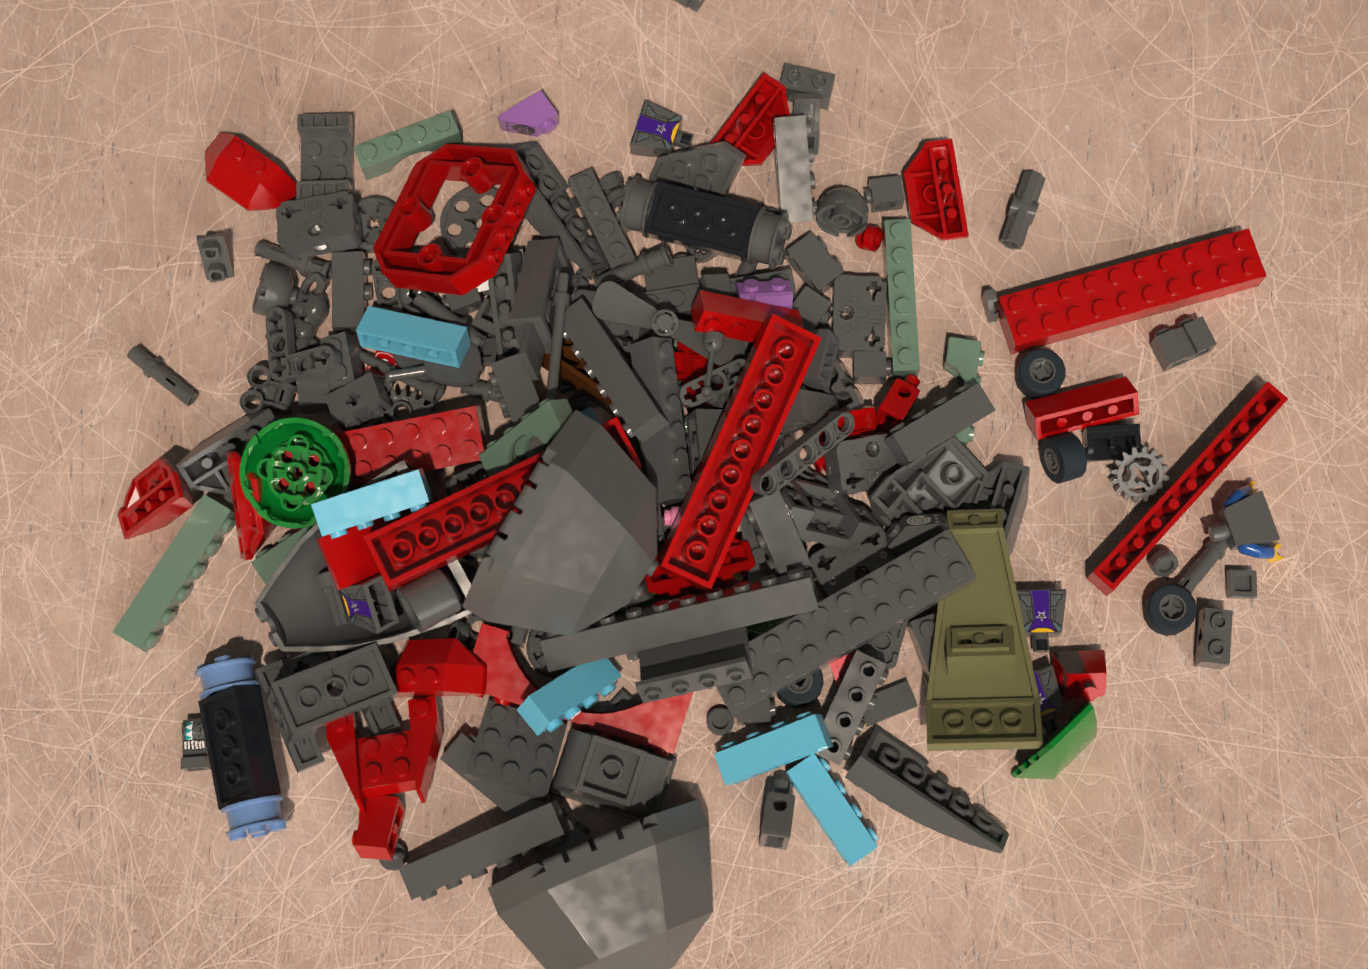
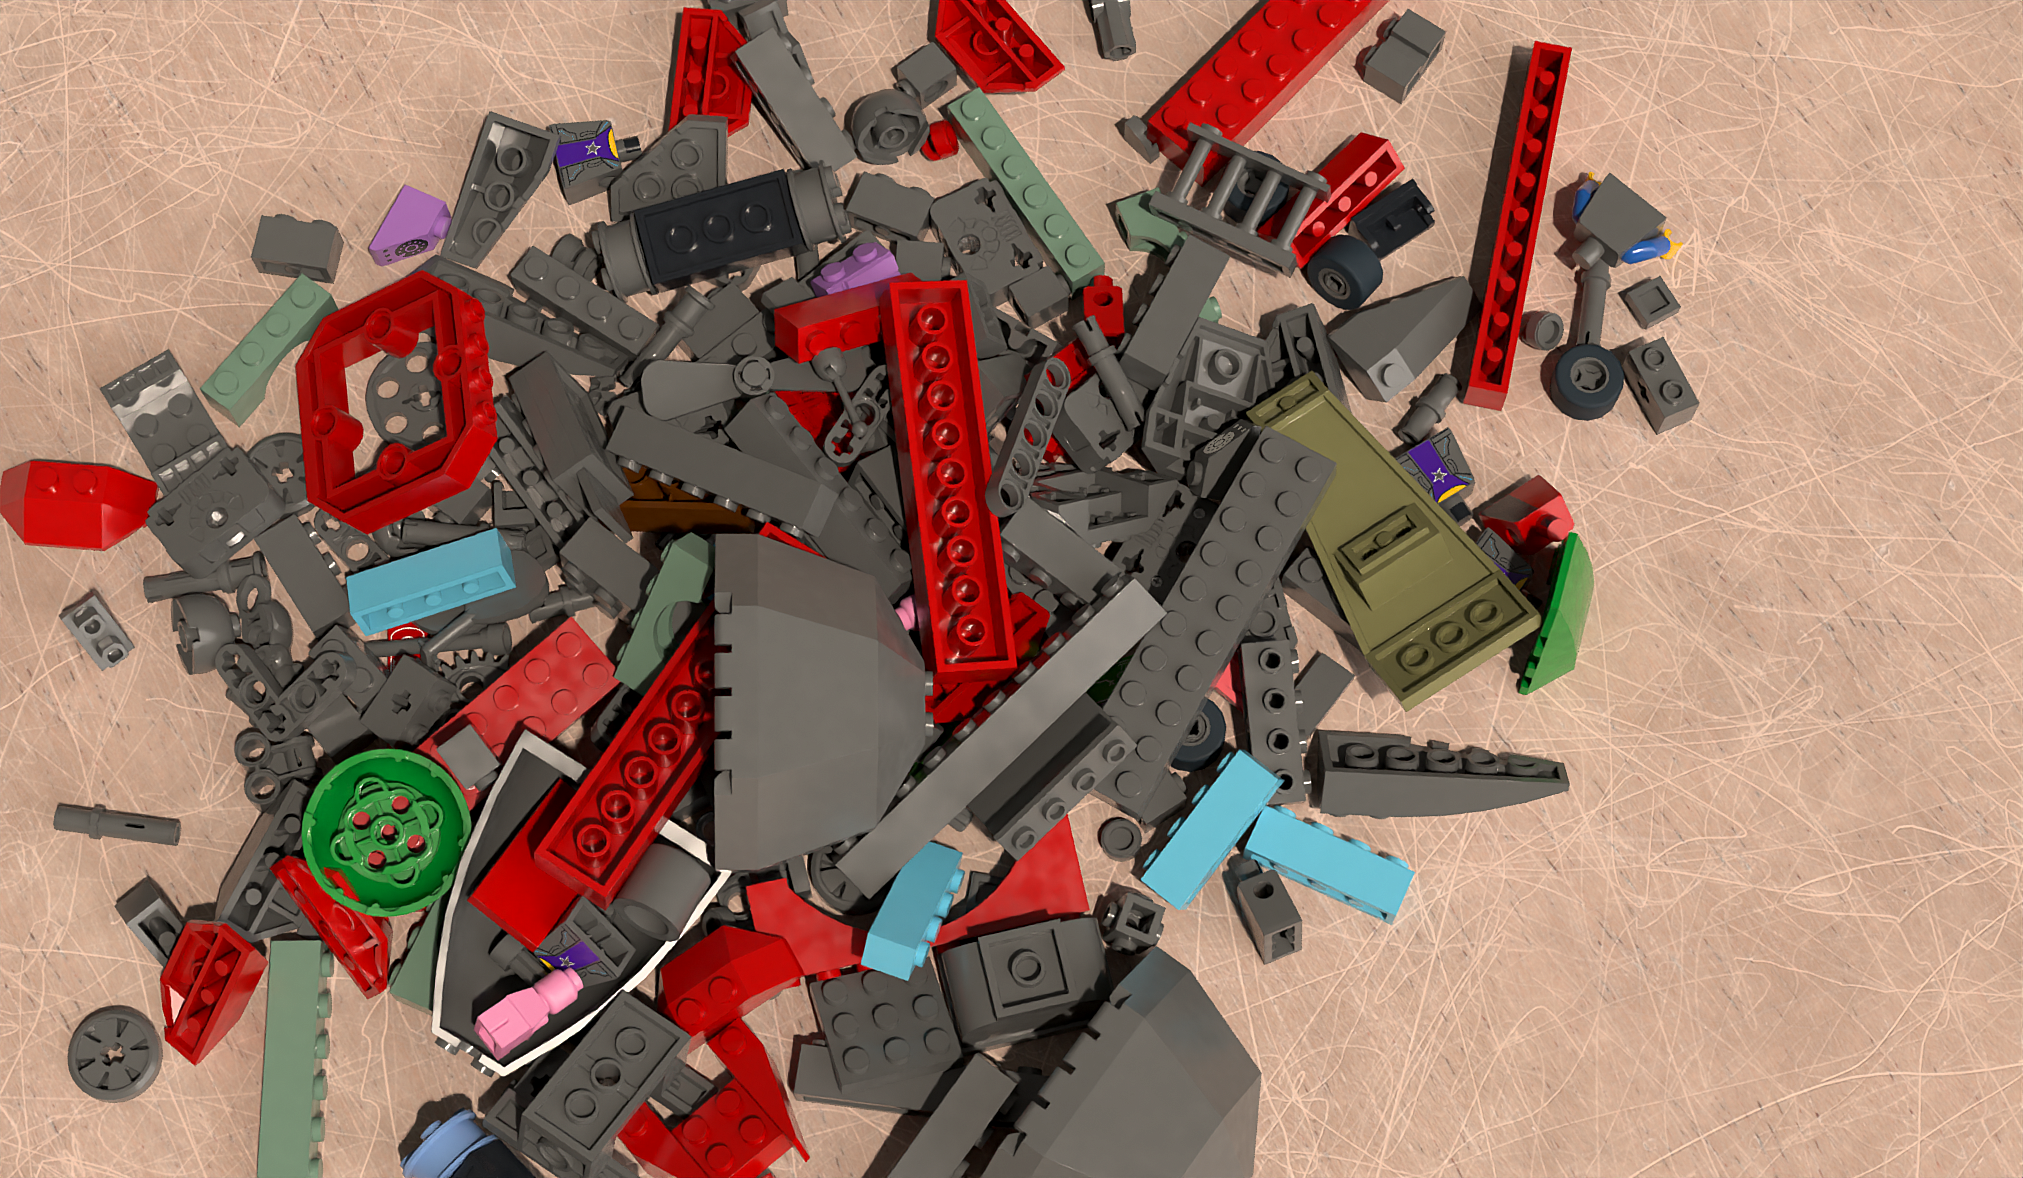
camera: 30 degrees left, 5 degrees down
medium azure brick [311,468,433,539] -> none
dark grey bar [546,273,570,400] -> none
gear [1109,444,1170,503] -> none
none -> dark grey wheel [67,1010,163,1103]
none -> dark grey slope [114,880,185,969]
none -> dark grey brick [251,214,344,284]
none -> brick [436,724,504,792]
none -> dark grey wedge [440,111,561,269]
none -> bright pink piece [474,967,583,1061]
none -> dark grey pin [1072,315,1146,432]
none -> dark grey brick [1101,892,1166,956]
none -> dark grey fence [1149,122,1331,278]
none -> dark grey wedge [1326,276,1482,403]
none -> dark grey pin [1398,373,1462,447]

